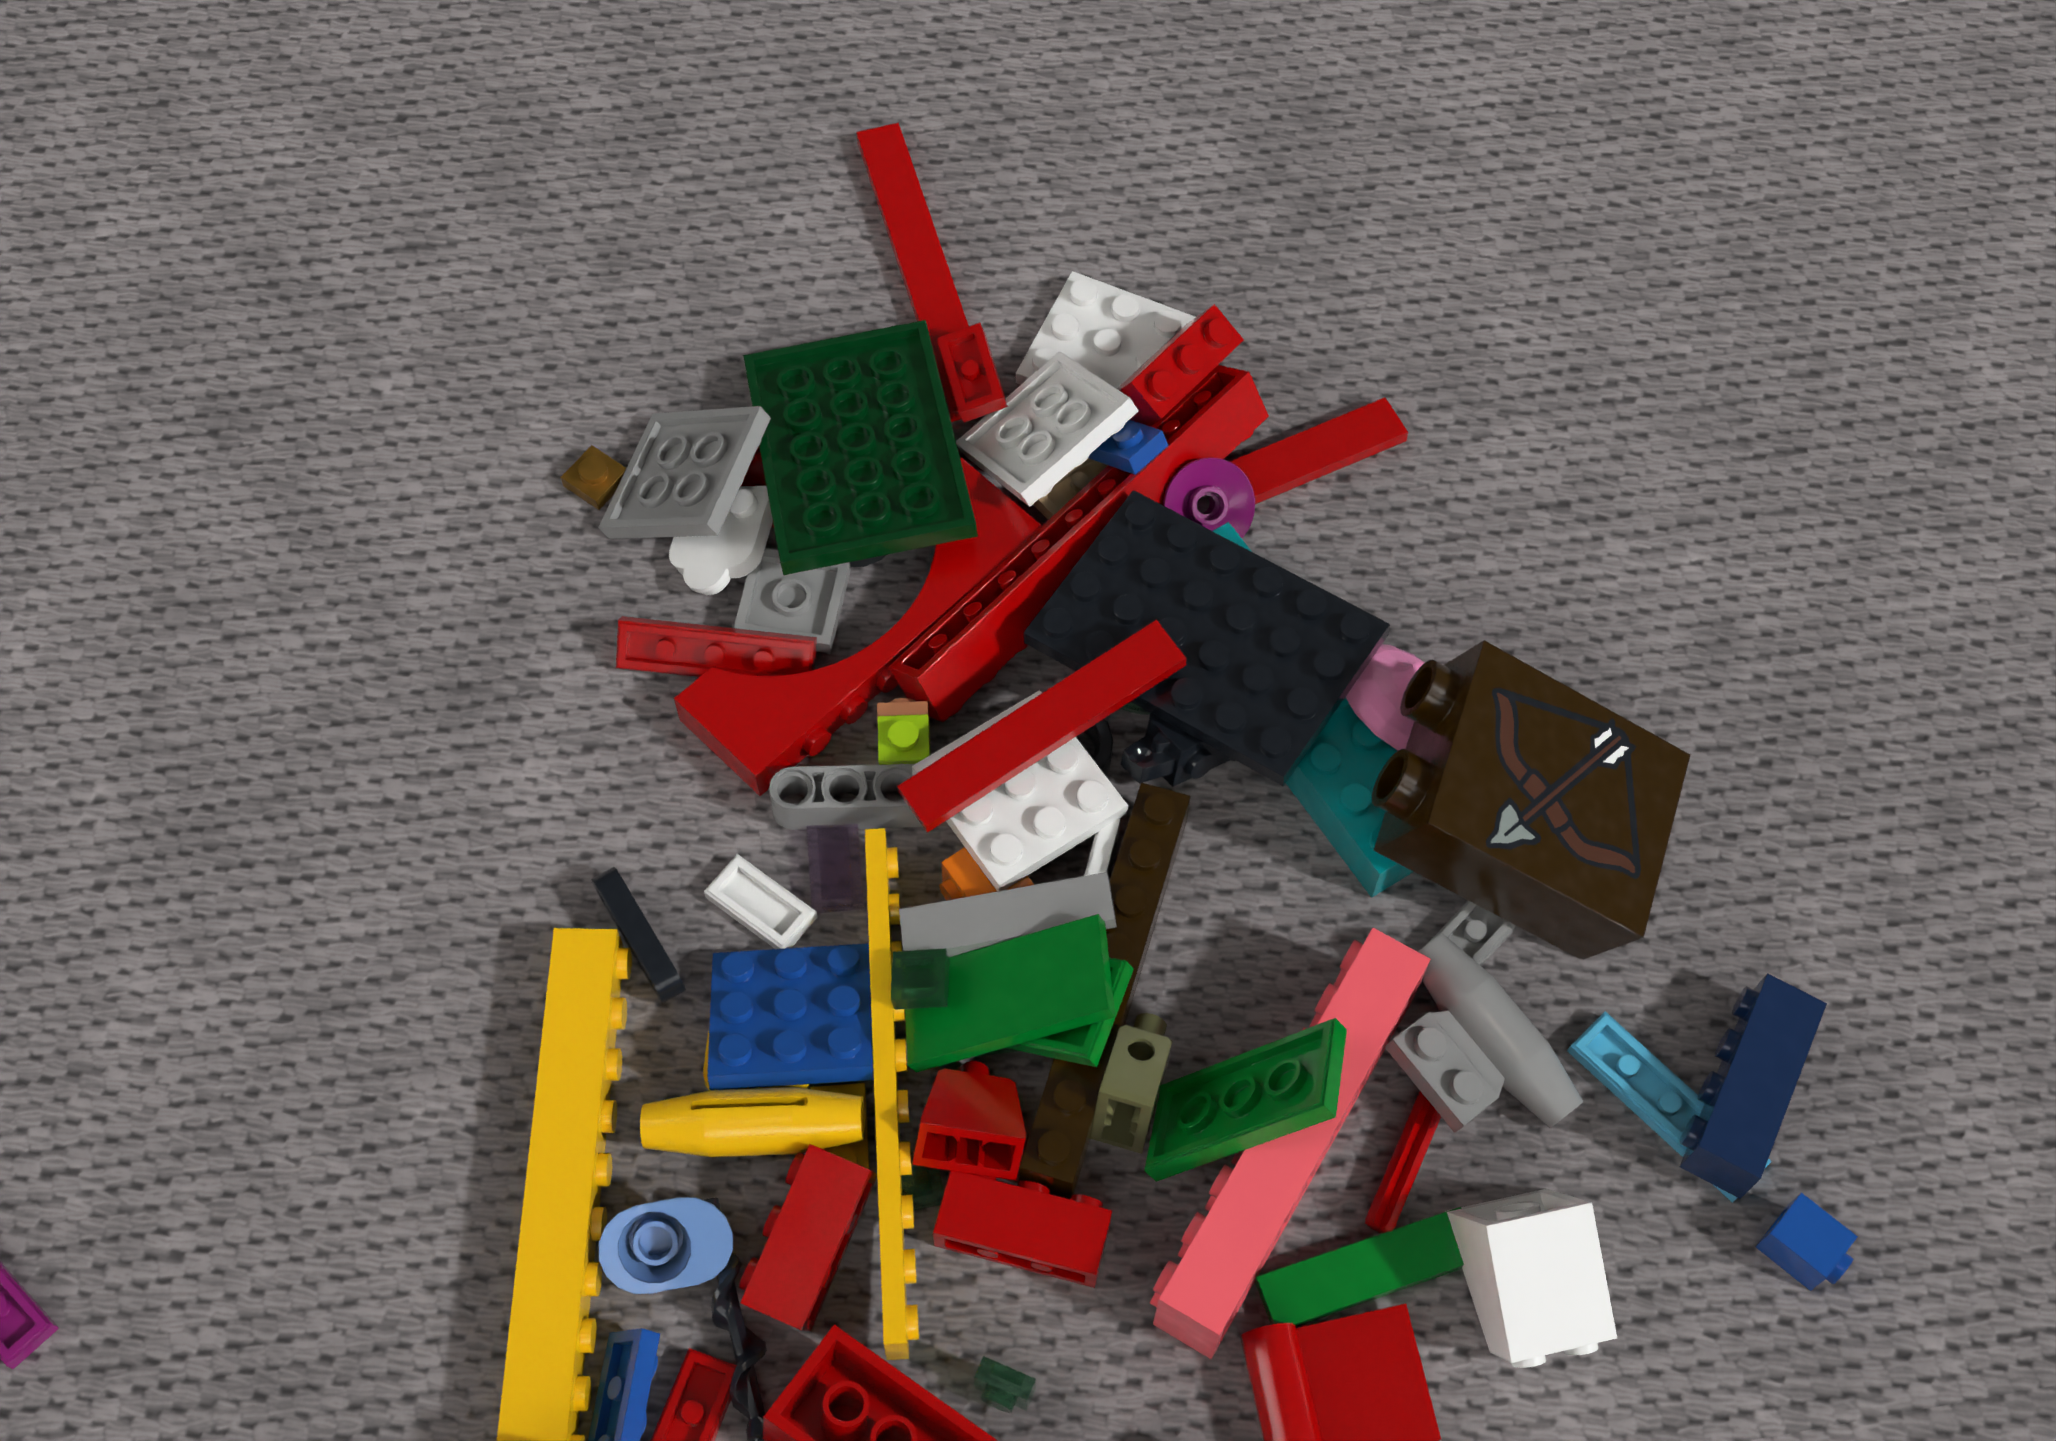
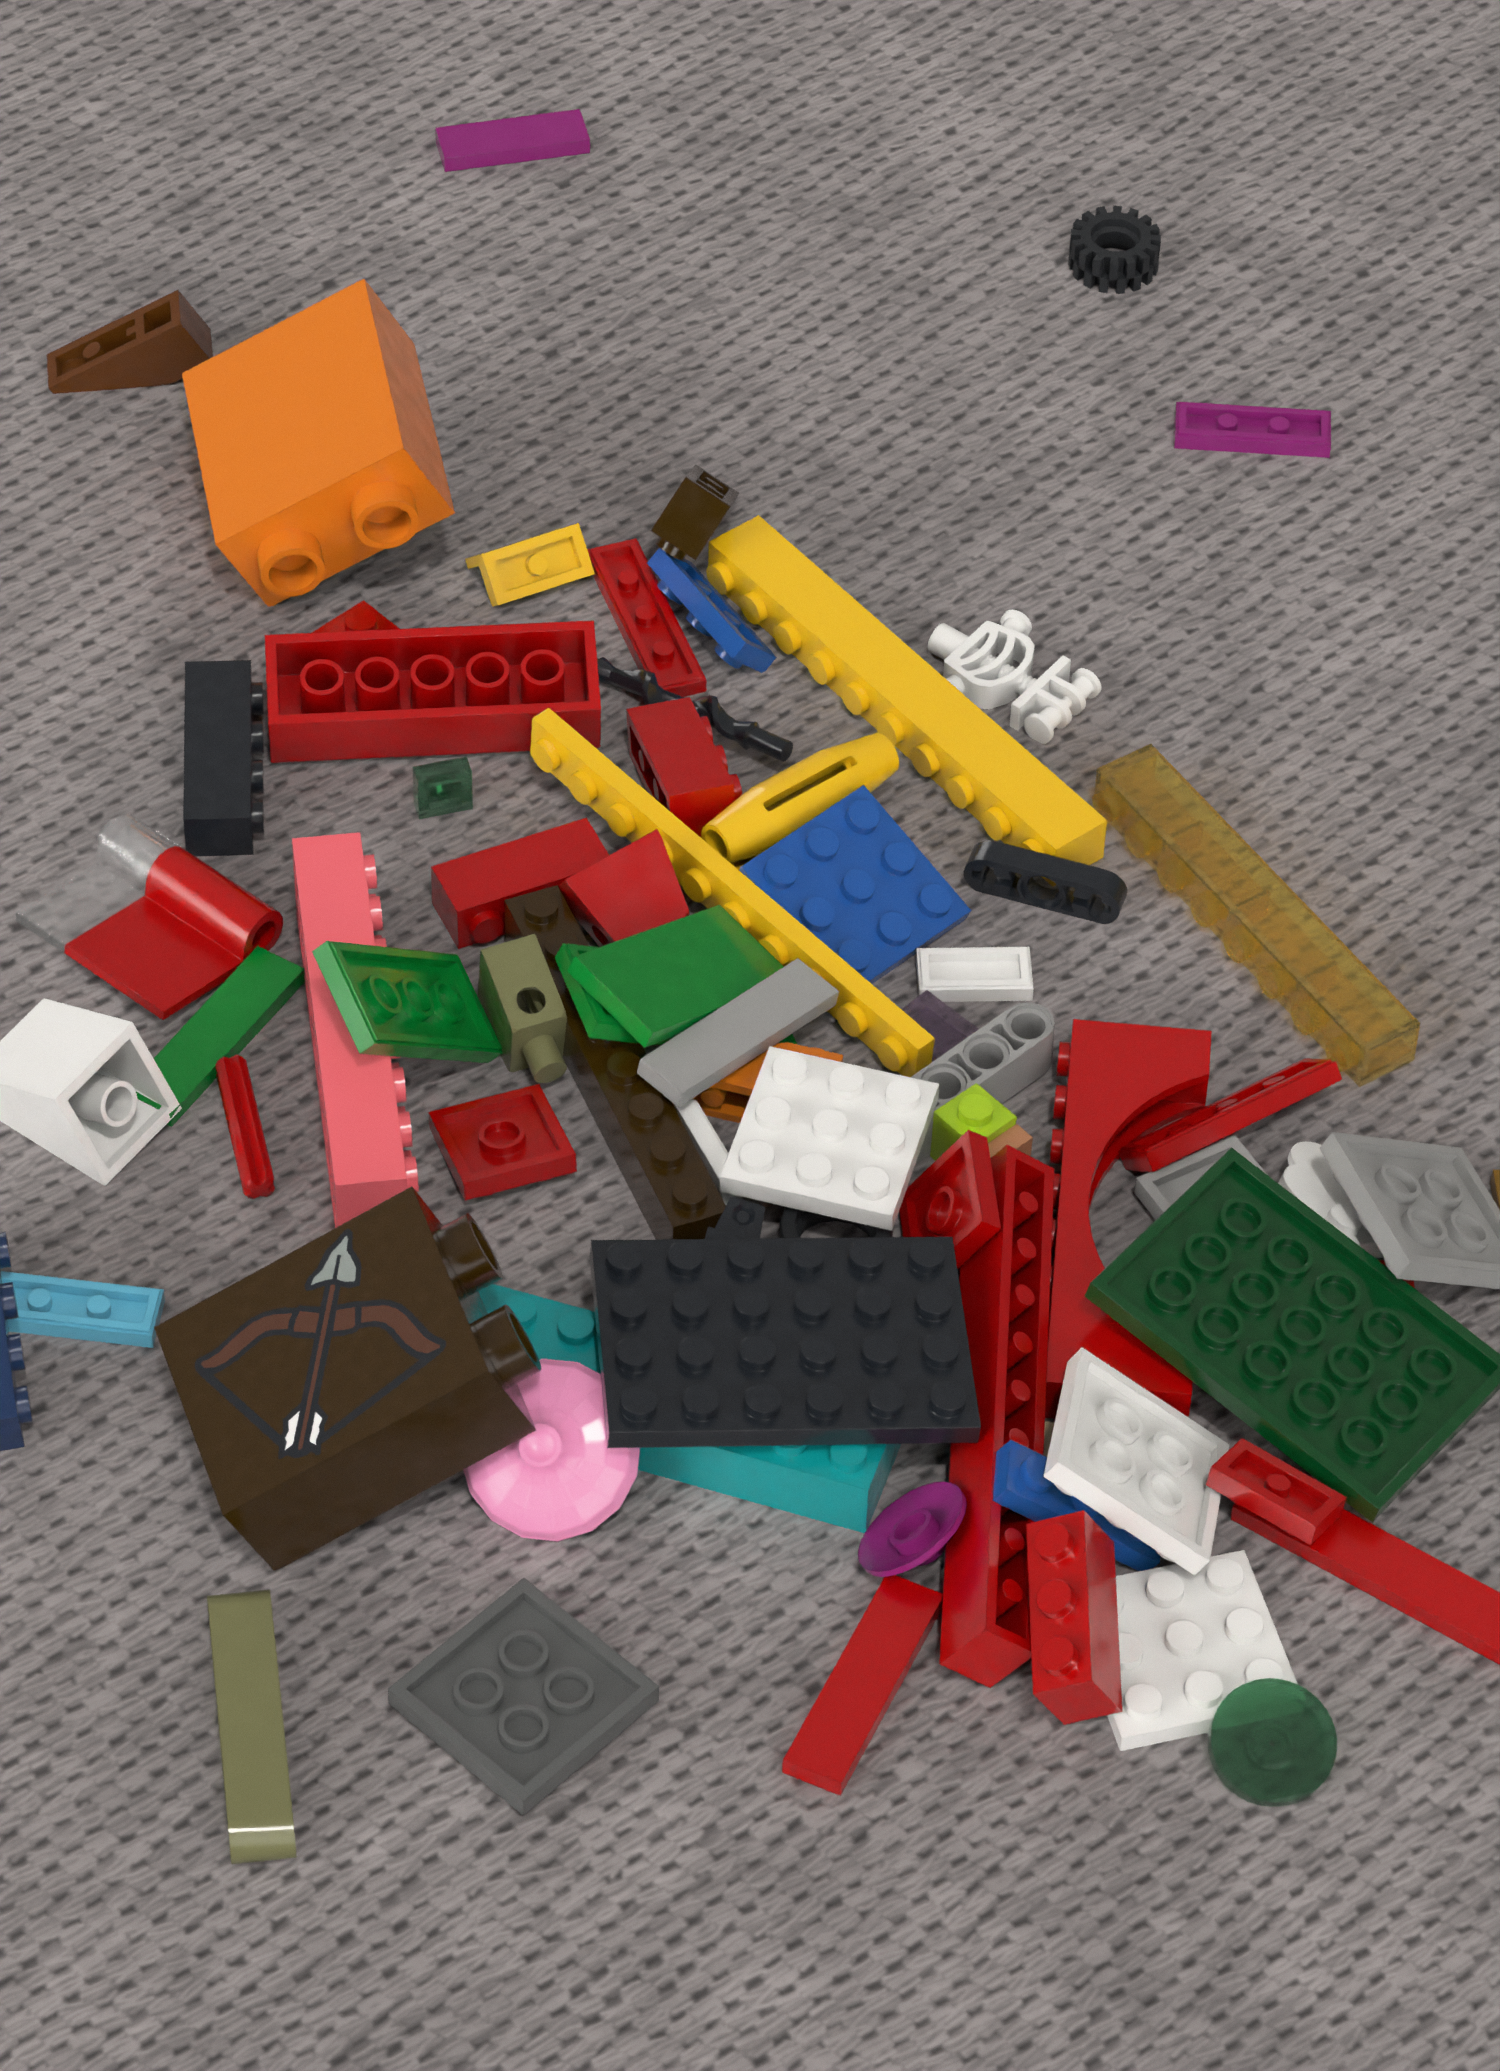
camera: 140 degrees right, 15 degrees down
medium blue piece [599,1197,733,1294] -> none
clear green plate [891,948,950,1010] -> none
red tile [897,620,1186,833] -> none
light grey plate [1385,933,1584,1133] -> none
none -> olive beam [207,1589,297,1864]
none -> dark grey plate [388,1578,659,1816]
none -> red plate [428,1084,577,1201]
none -> red plate [899,1130,1001,1269]
none -> white piece [928,610,1101,744]
none -> clear yellow brick [1092,744,1420,1087]
none -> clear green piece [1207,1678,1337,1807]

